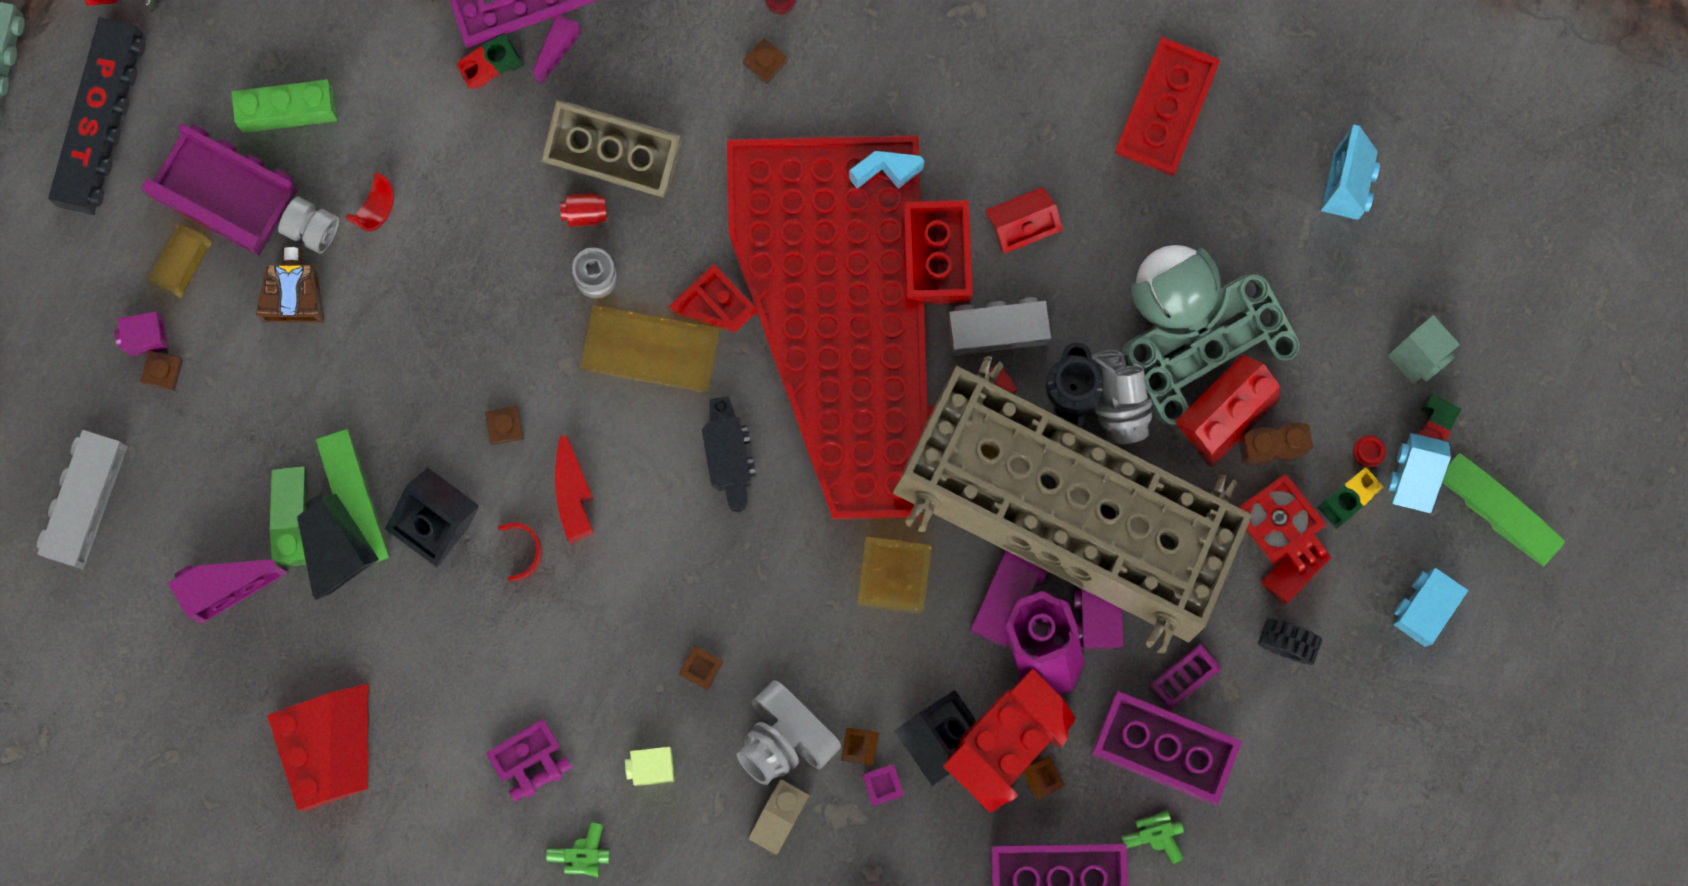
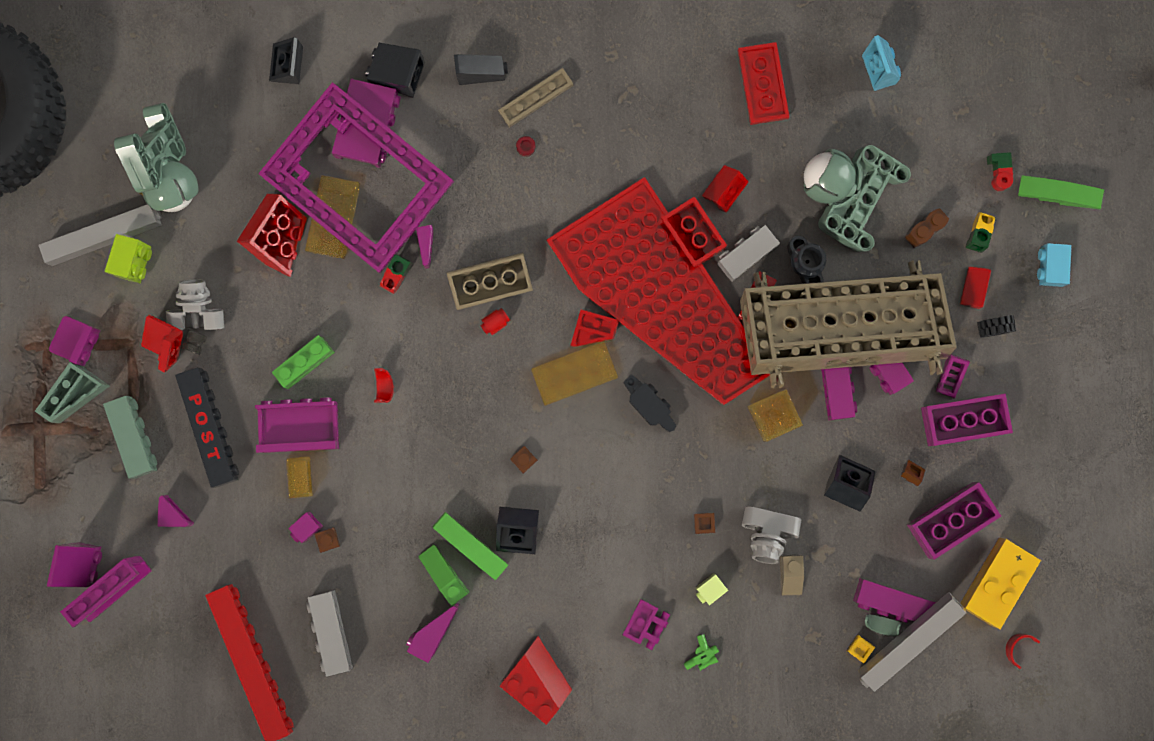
camera: 25 degrees left, 5 degrees up
torso [256,247,324,322] -> none
light grey wheel [278,196,340,254] -> none
black slope [297,494,379,600] -> none
red helmet [497,523,543,582] -> none
red slope [555,435,594,544] -> none
light grey wheel [572,247,617,299] -> none
reddish brown plate [743,38,788,84] -> none
reddish brown plate [841,728,879,766] -> none
medium azure slope [849,151,924,189] -> none
magenta plate [862,764,904,807] -> none
red piece [943,668,1075,812] -> none
magenta brick [1005,591,1084,695] -> none
light grey beam [1092,350,1152,444] -> none
bright green piece [1121,808,1184,864] -> none
red slope [1175,355,1280,468] -> none
red piece [1238,474,1327,572] -> none
red plate [1353,435,1386,468] -> none
brick [1387,433,1451,513] -> none
sand green wedge [1388,315,1460,384] -> none

